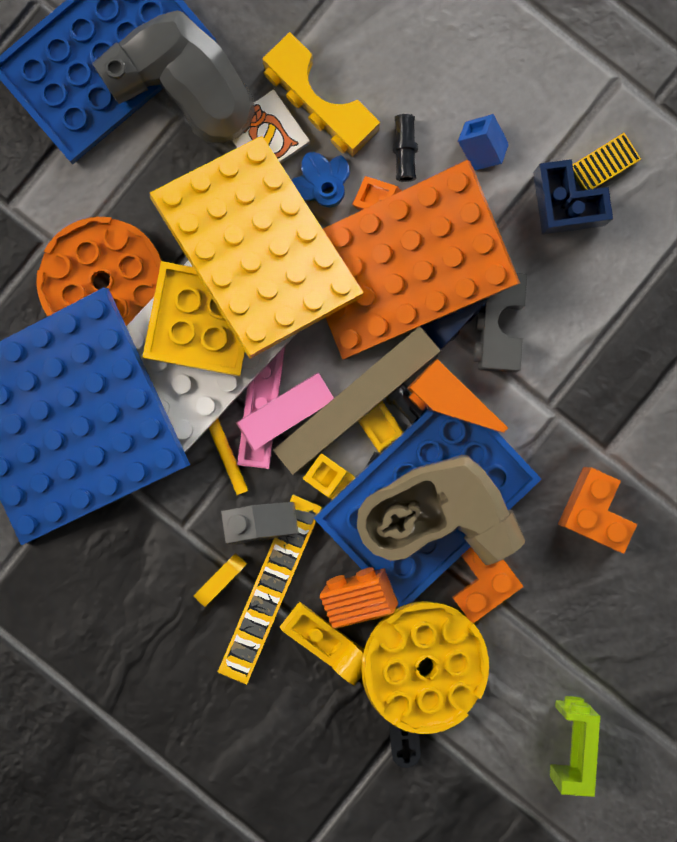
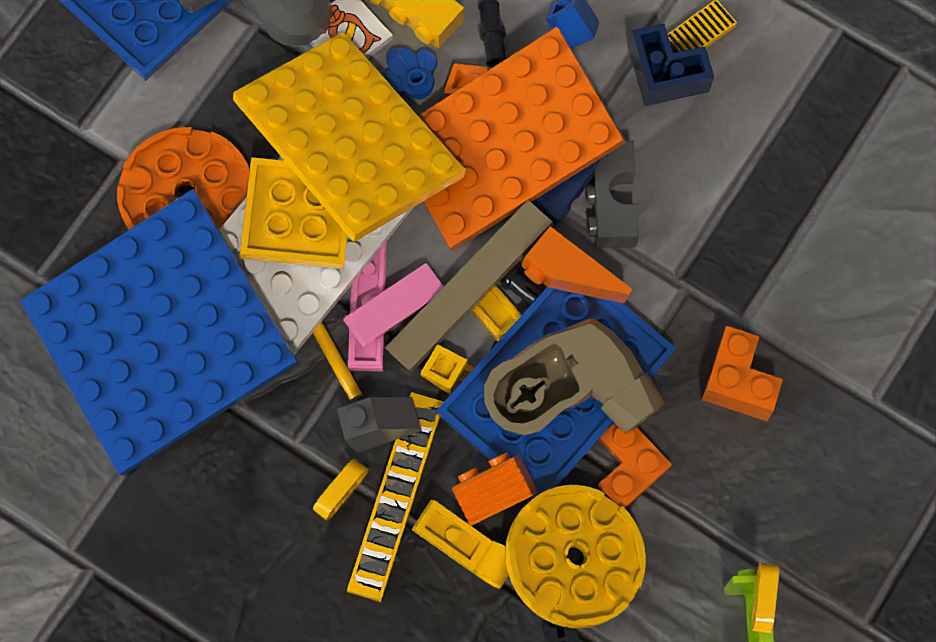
camera: 10 degrees left, 15 degrees down
none -> yellow beam [751,562,779,634]

